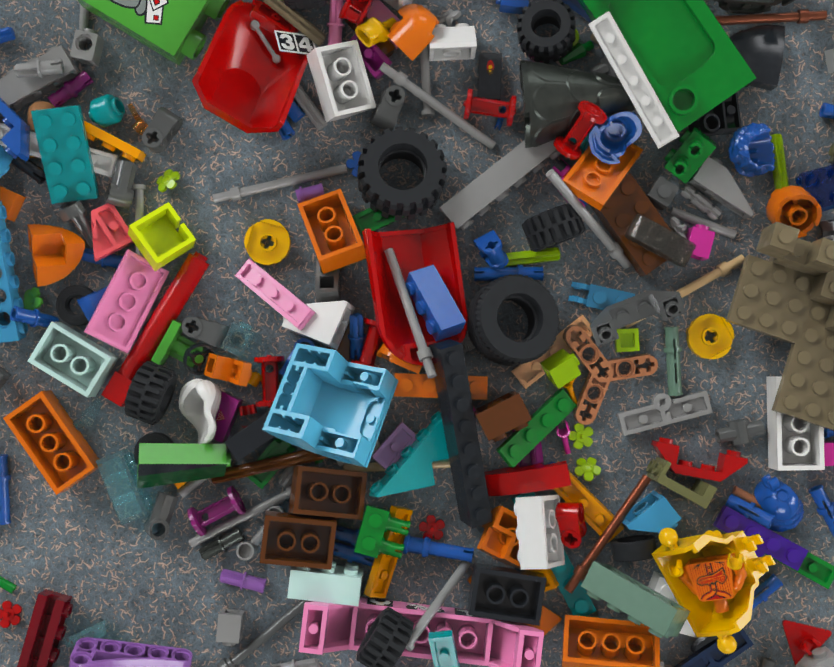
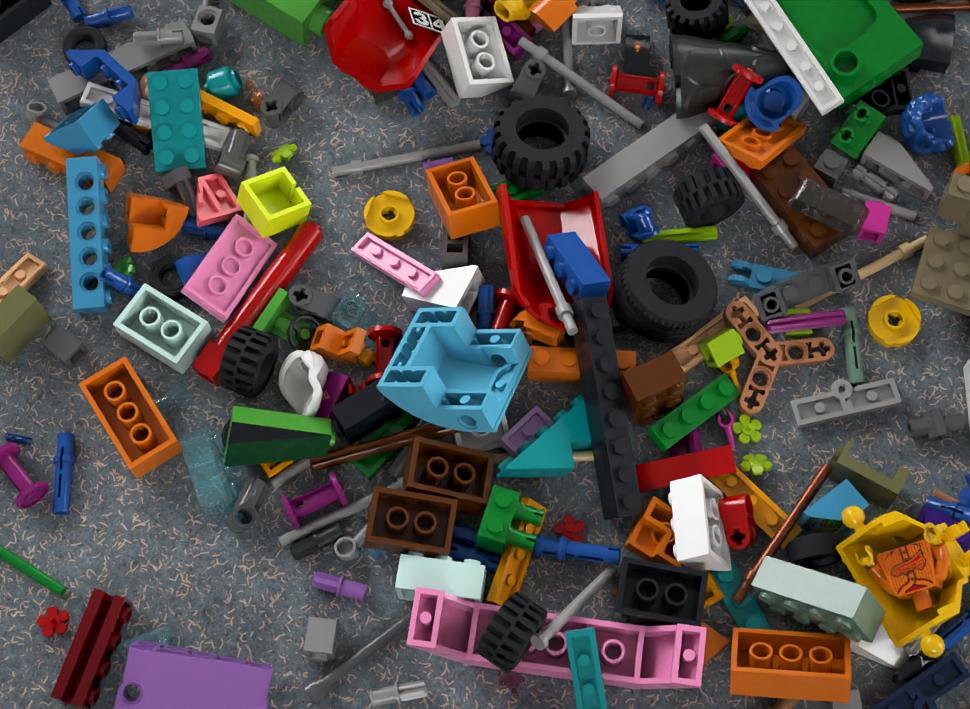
camera: 10 degrees right, 20 degrees down
red slope [651,437,748,482] -> none
none -> magenta axle [766,309,846,334]

